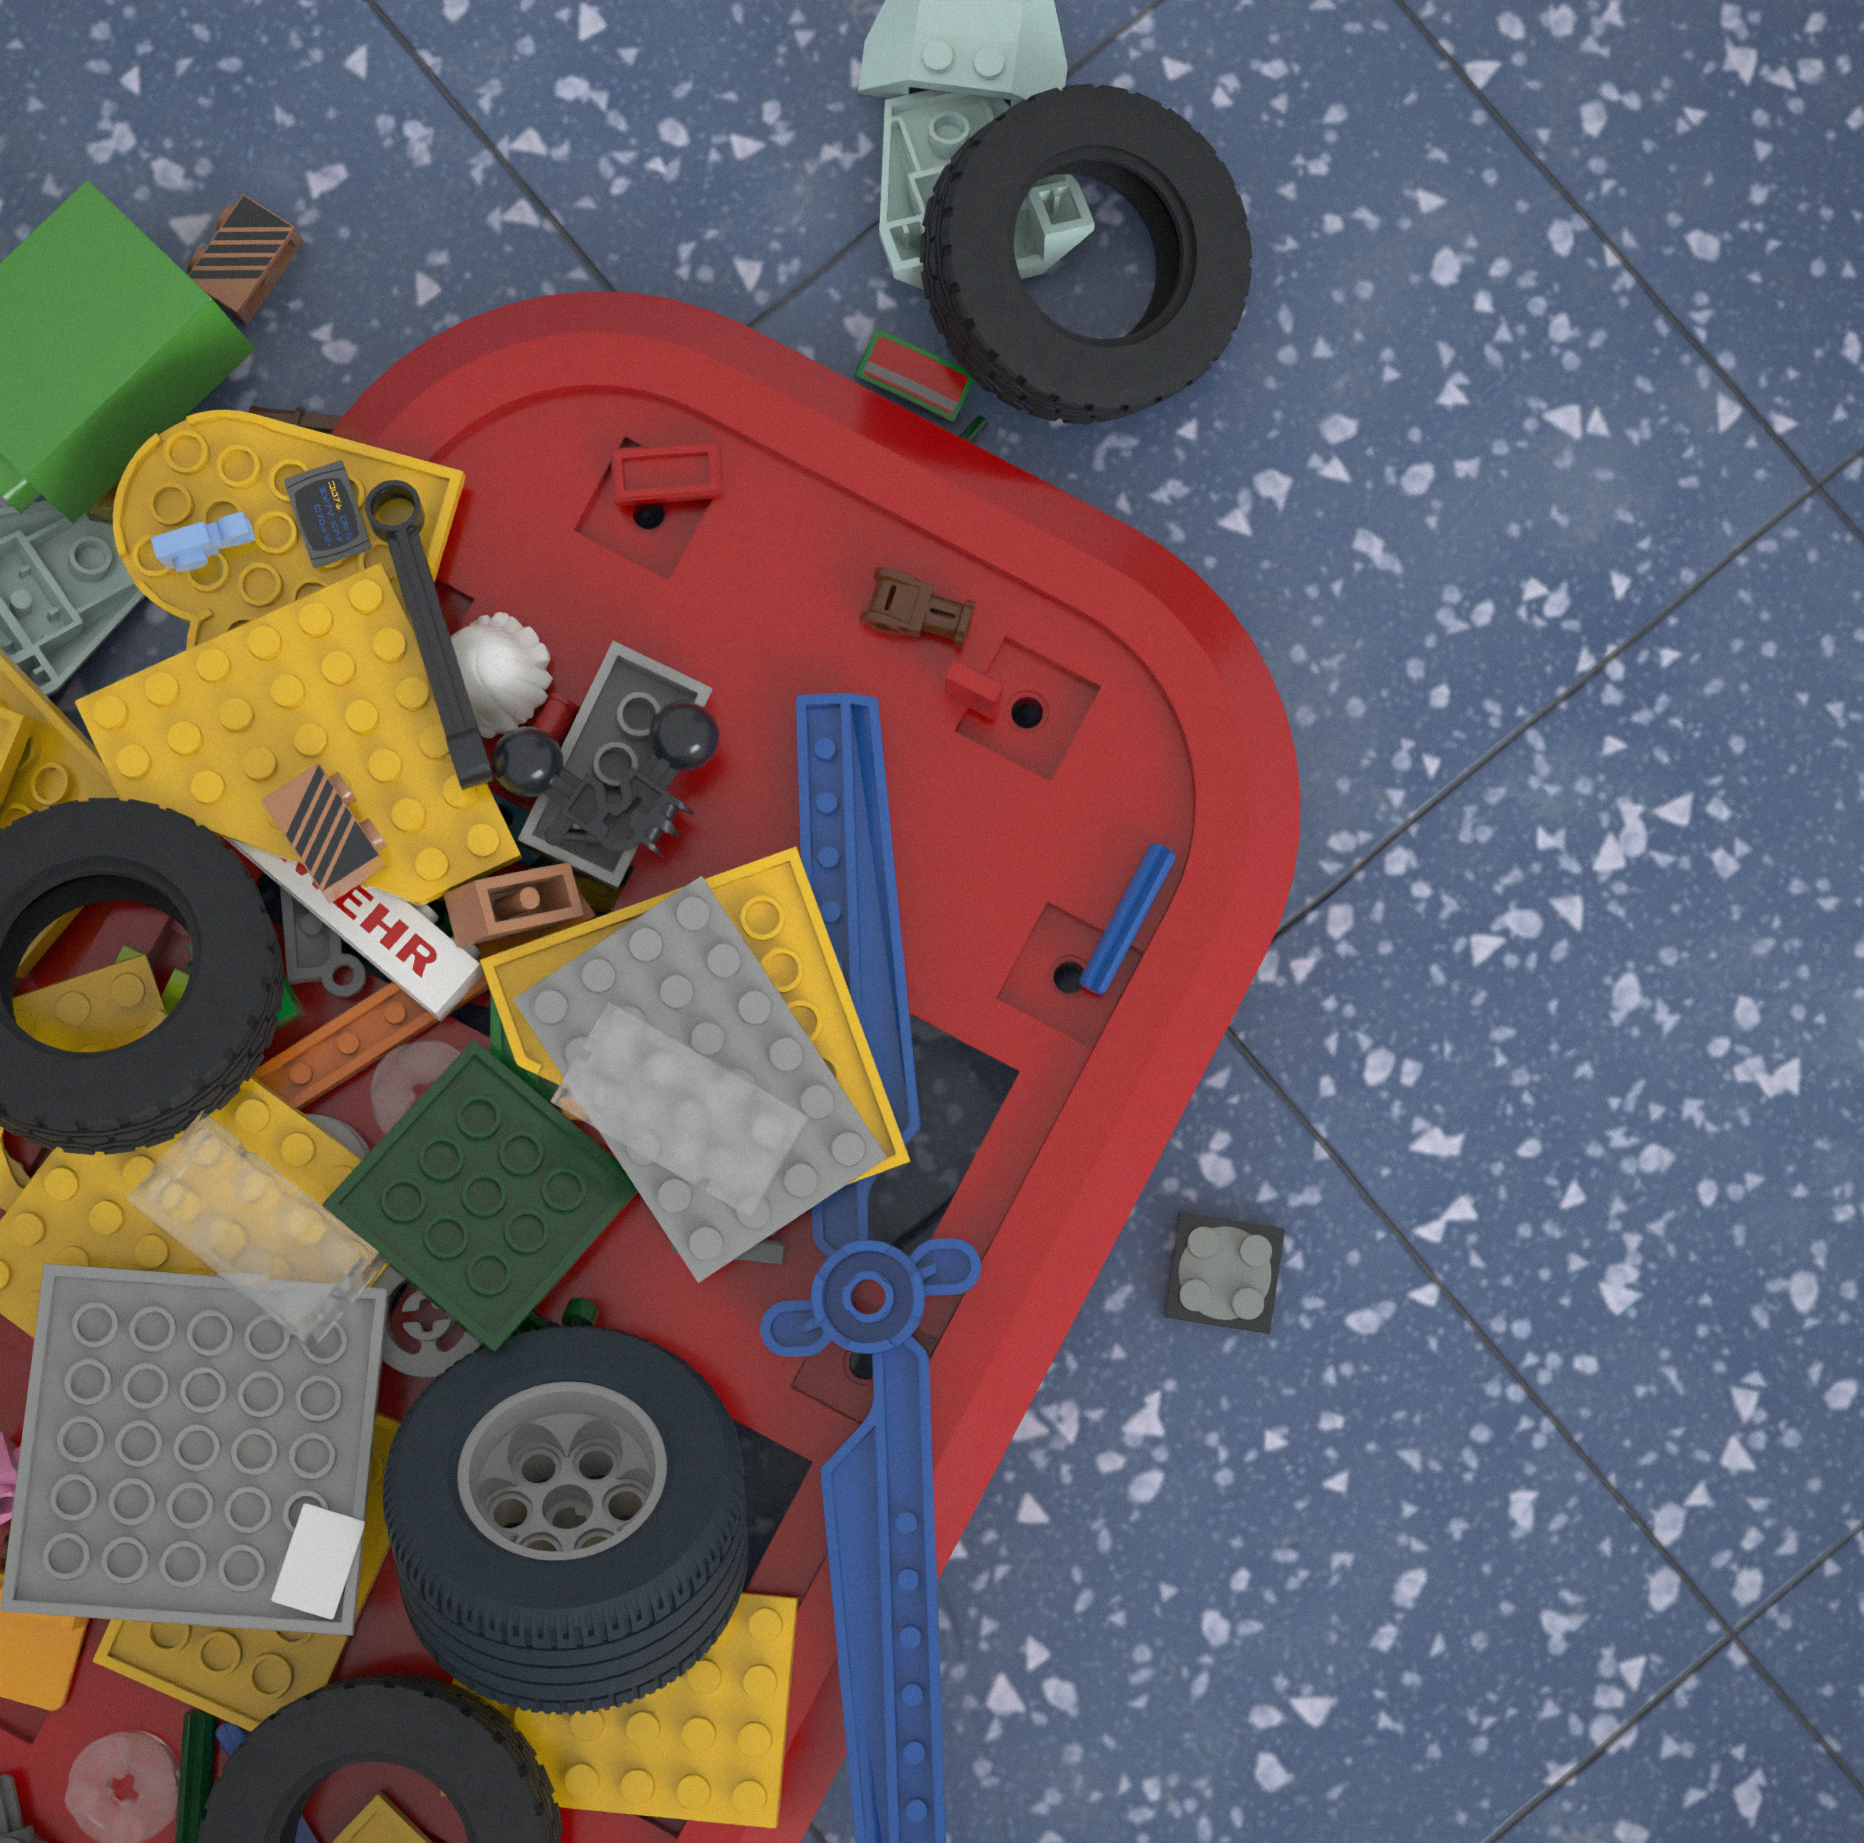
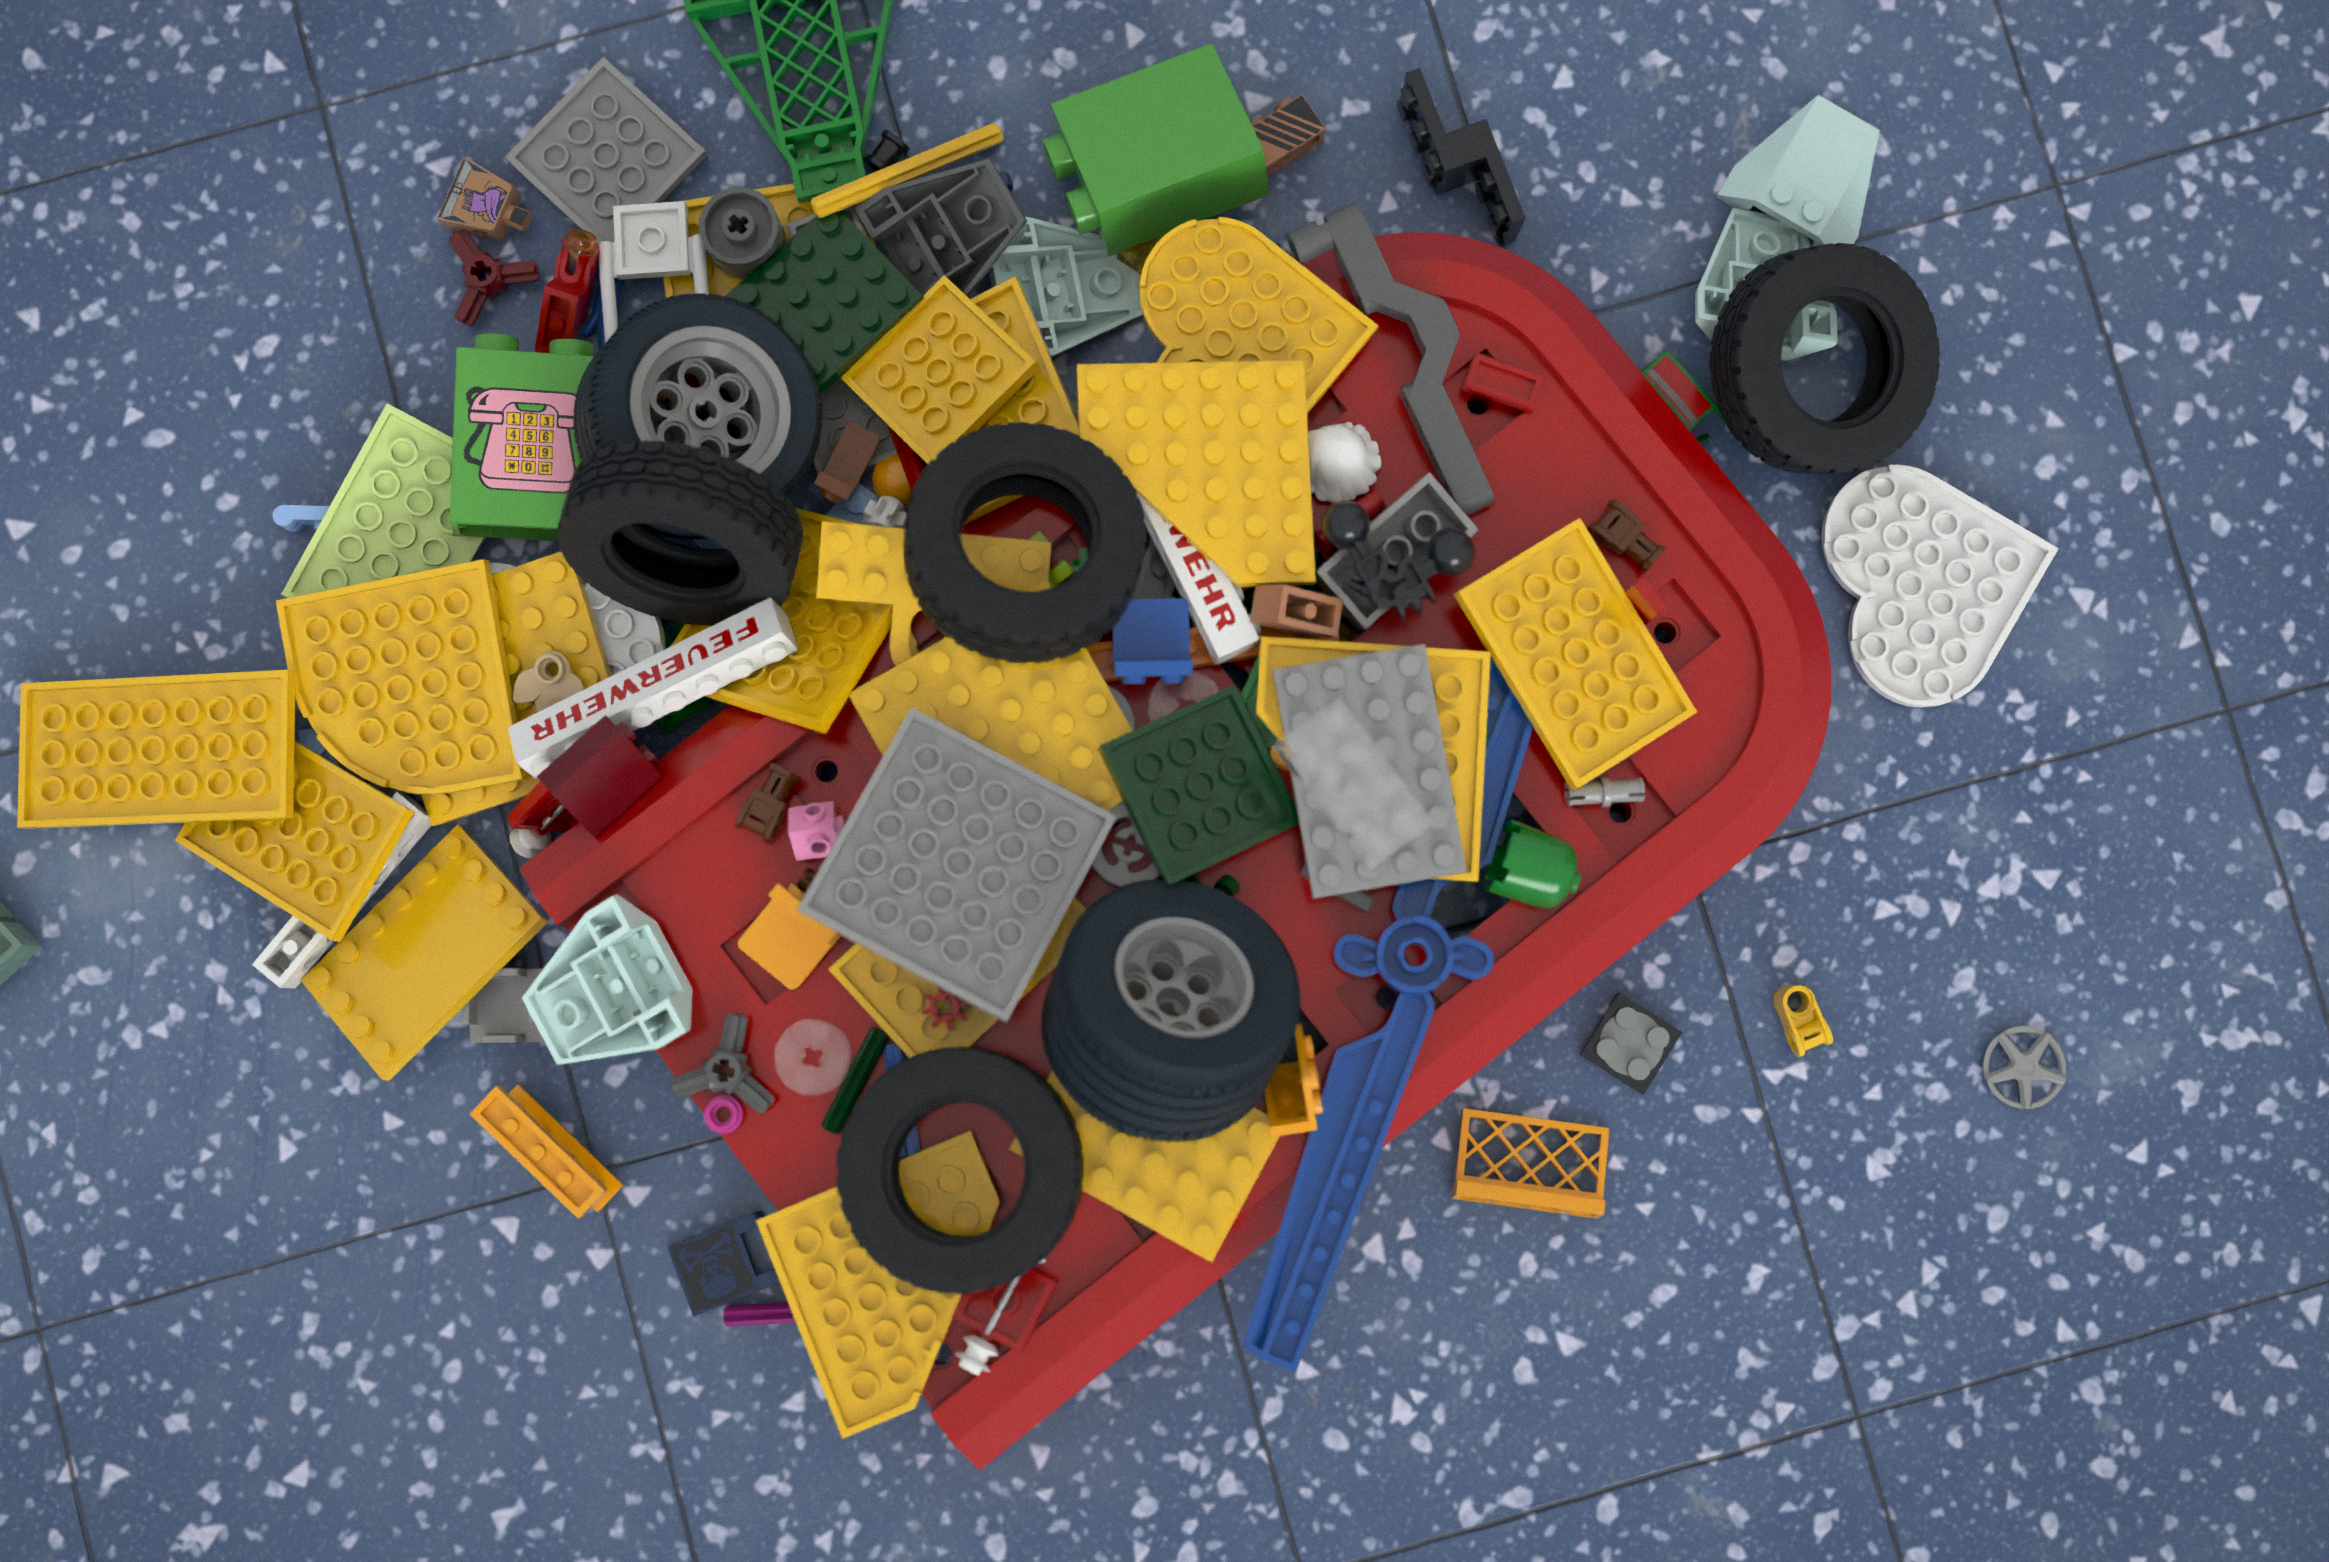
camera: 25 degrees right, 0 degrees up
clear piece [126,1111,385,1352] -> none
light blue plate [150,512,256,572] -> none
brick [261,763,387,904] -> none
white sticker [271,1503,365,1619] -> none
sticker [284,460,371,568] -> none
black piece [365,480,495,791] -> none
blue axle [1080,843,1176,995] -> none
none -> red gear [921,987,969,1031]
none -> blue bracket [1113,599,1193,684]
none -> light orange bracket [1265,1024,1323,1137]
none -> dark grey beam [1286,202,1495,516]
none -> black bracket [1397,68,1525,245]
none -> light orange fence [1451,1108,1609,1219]
none -> yellow plate [1454,518,1697,790]
none -> green cylinder [1484,819,1582,909]
none -> light grey pin [1564,777,1645,807]
none -> yellow piece [1773,984,1833,1058]
none -> white plate [1821,465,2059,708]
none -> light grey wheel [1983,1026,2067,1109]

